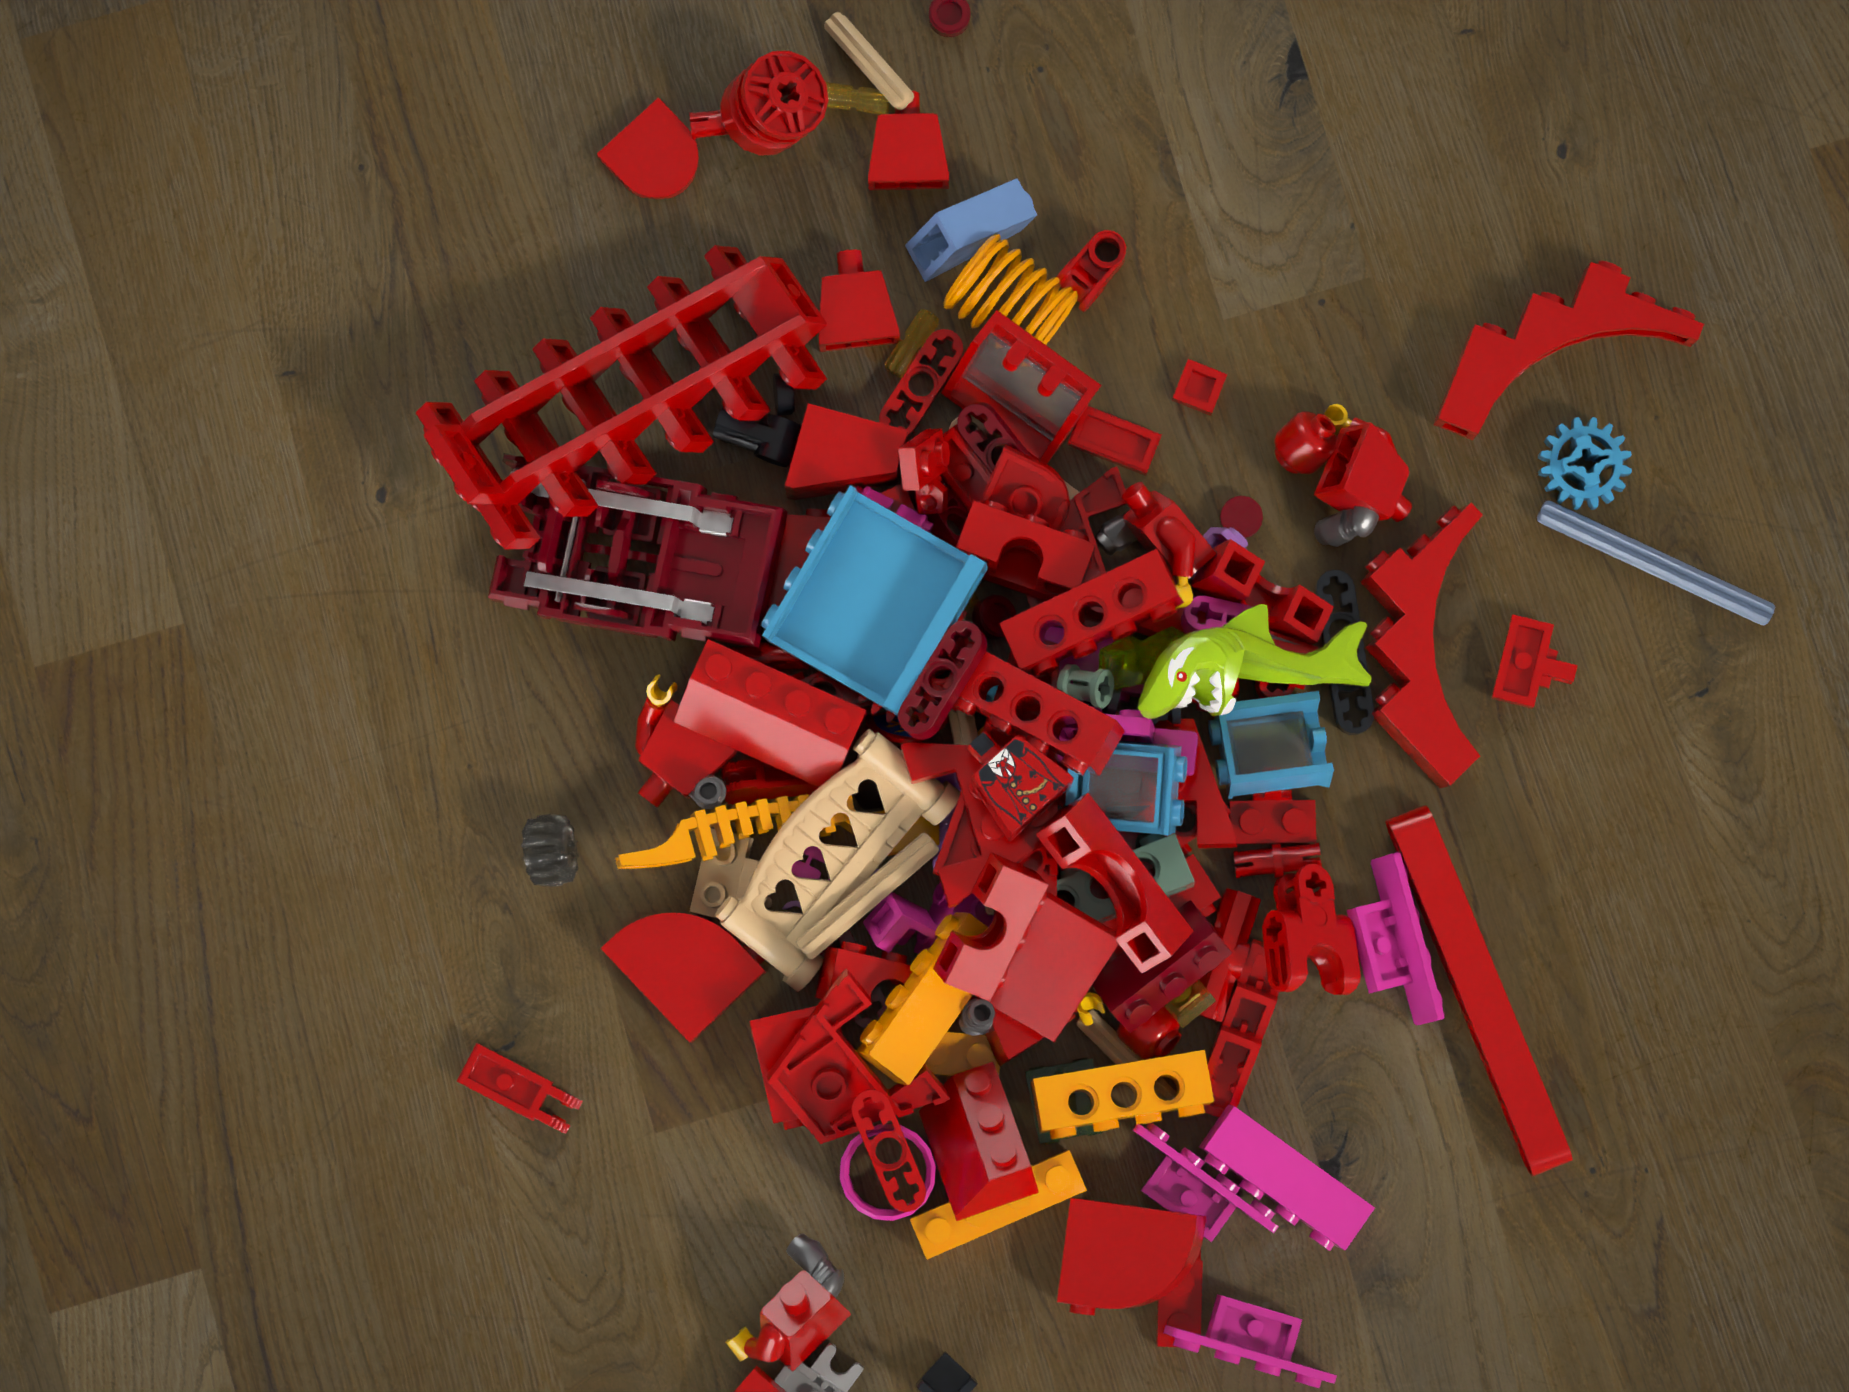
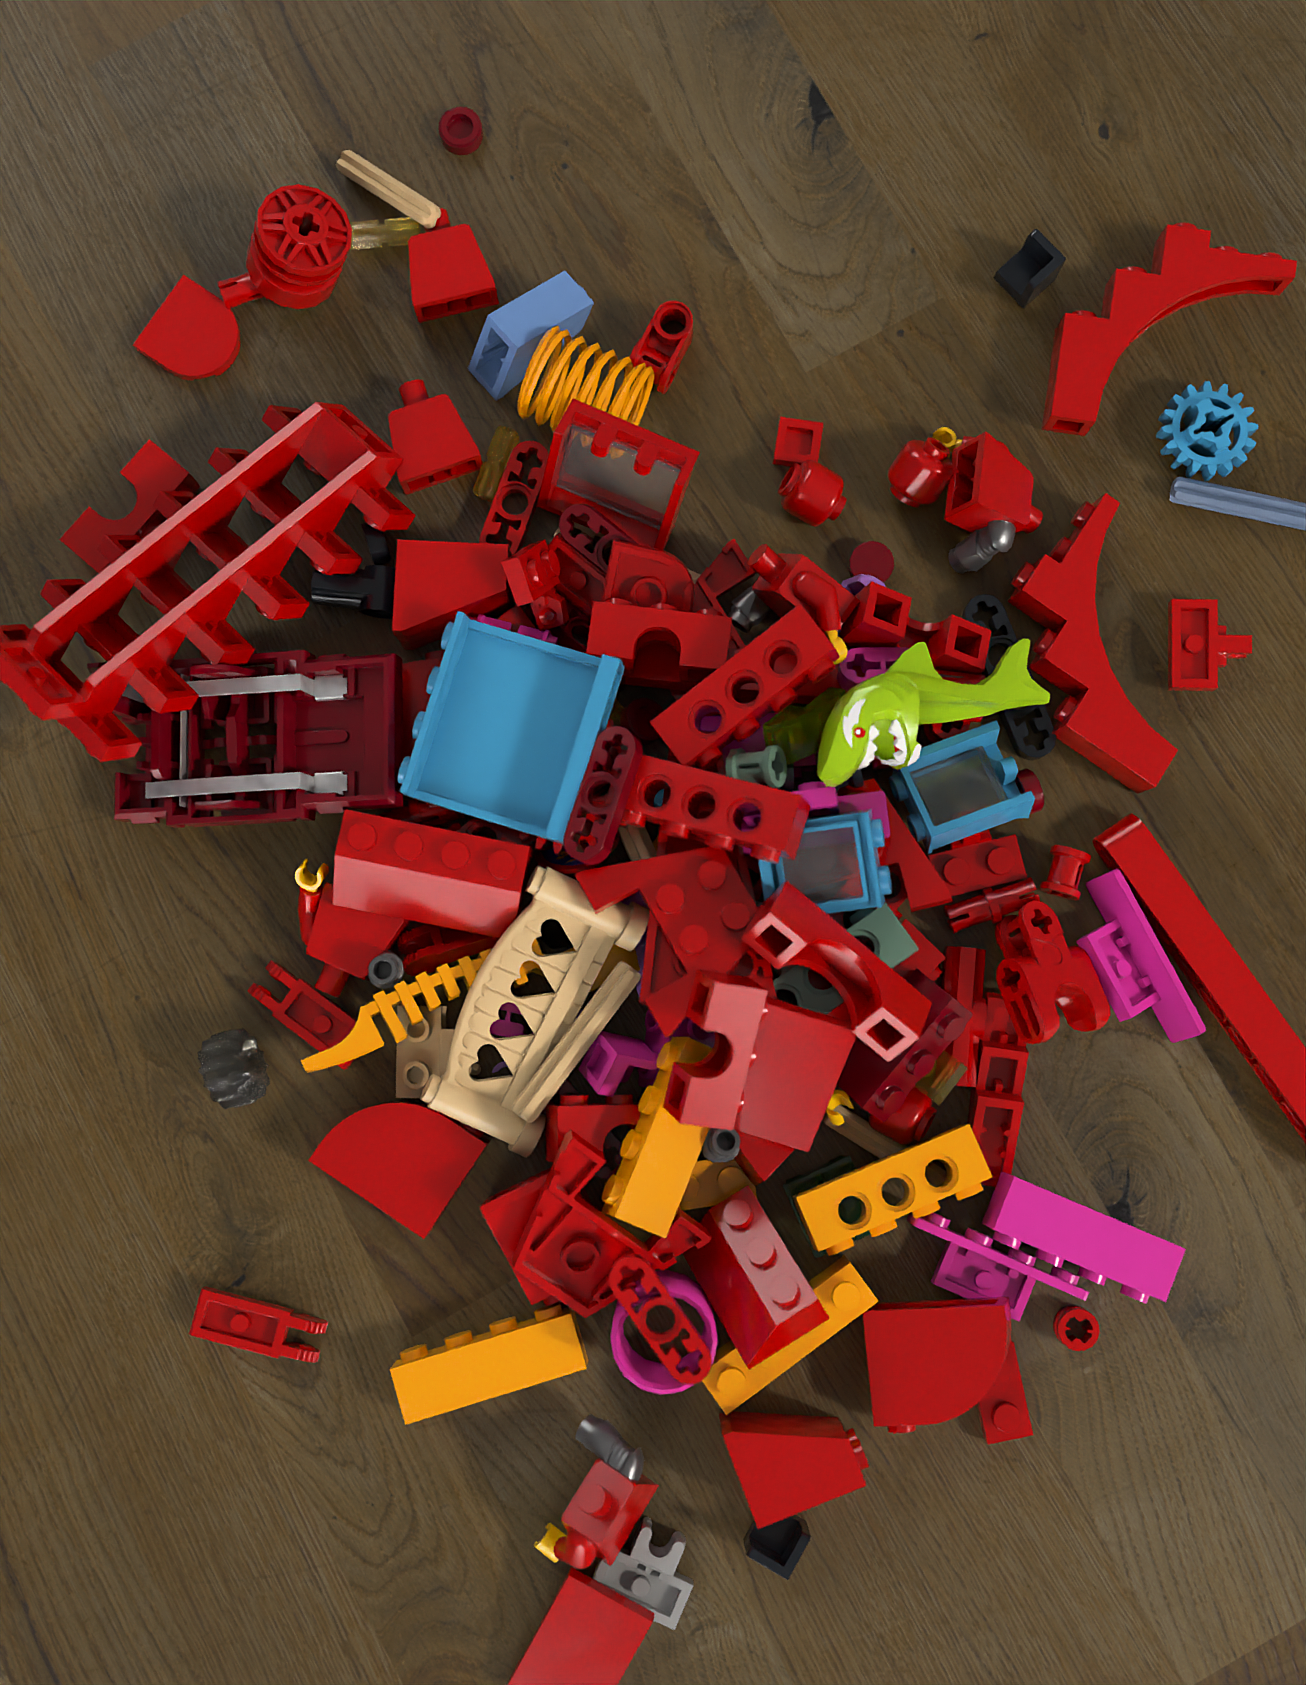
camera: 10 degrees left, 0 degrees up
red torso [967,731,1074,842] -> none
red tile [1067,406,1162,476] -> none
dark pink bracket [1163,1294,1337,1388] -> none
none -> red arch [59,439,201,573]
none -> red hinge [248,960,357,1070]
none -> light orange brick [390,1303,588,1425]
none -> red slope [719,1411,869,1529]
none -> red head [778,460,847,527]
none -> black panel [993,229,1067,309]
none -> dark red tile [1015,768,1044,814]
none -> red bush [1040,845,1091,901]
none -> red bush [1053,1305,1100,1351]

